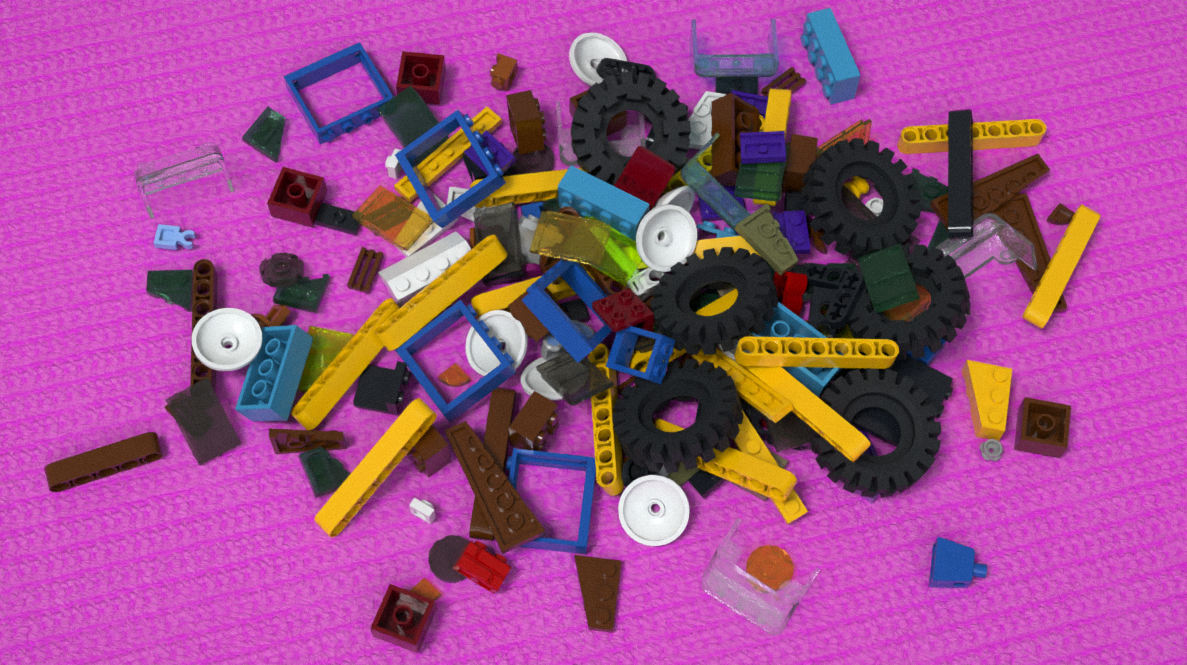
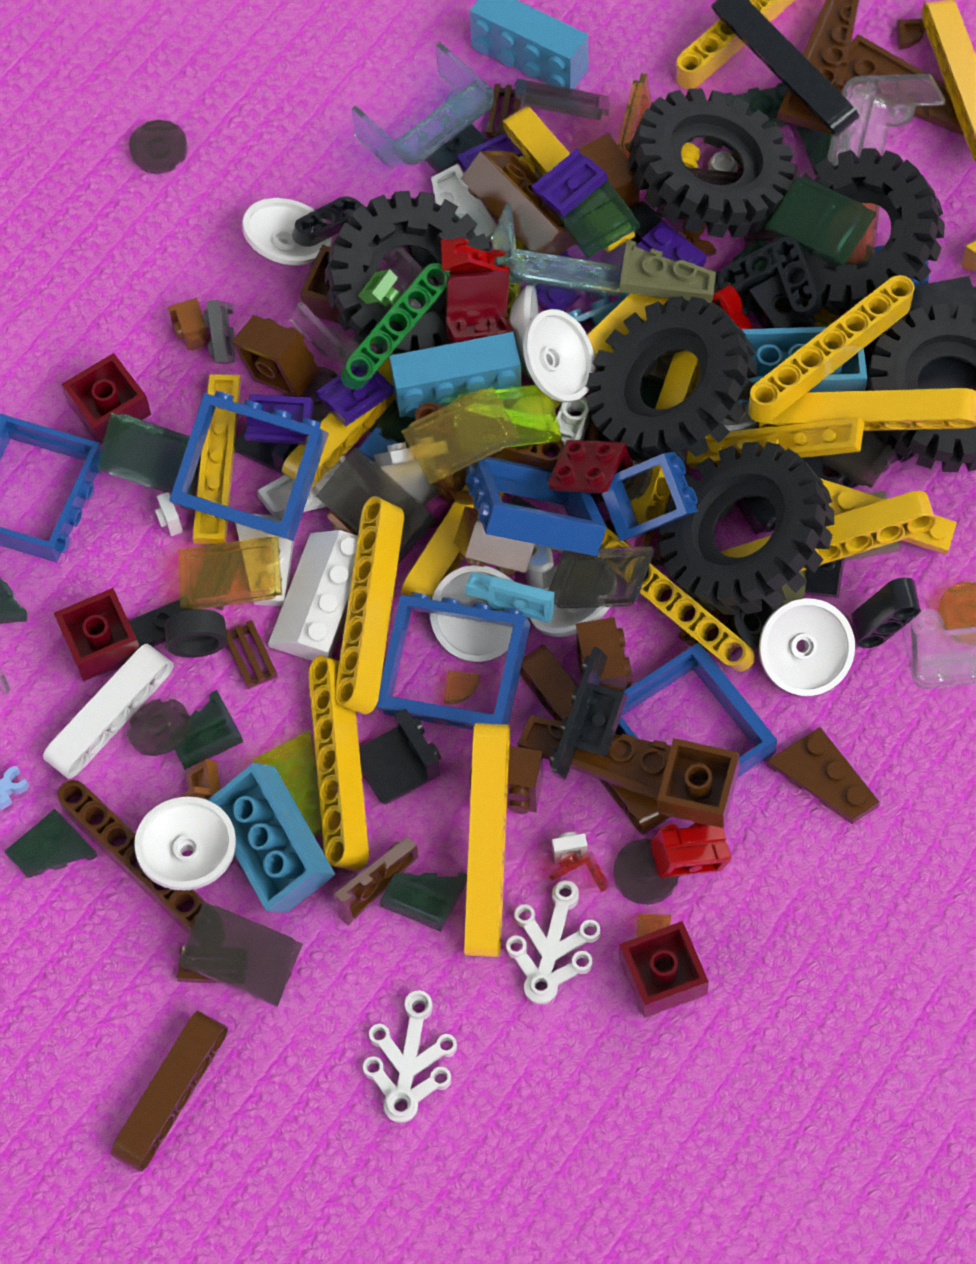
camera: 35 degrees left, 0 degrees up
none -> white beam [43,644,173,779]
none -> black tyre [164,609,228,658]
none -> dark grey wing [204,300,235,364]
none -> dark purple plate [316,366,394,427]
none -> green beam [341,263,450,390]
none -> bright green tile [358,269,401,307]
none -> white plant [363,991,457,1123]
none -> red hinge [441,237,509,275]
none -> medium azure hinge [465,572,554,623]
none -> white plant [506,880,600,1004]
none -> clear smoke piece [514,78,610,120]
none -> clear red bracket [548,851,609,892]
none -> black bracket [550,647,628,780]
none -> reddish brown brick [657,738,740,829]
none -> black beam [851,577,921,648]

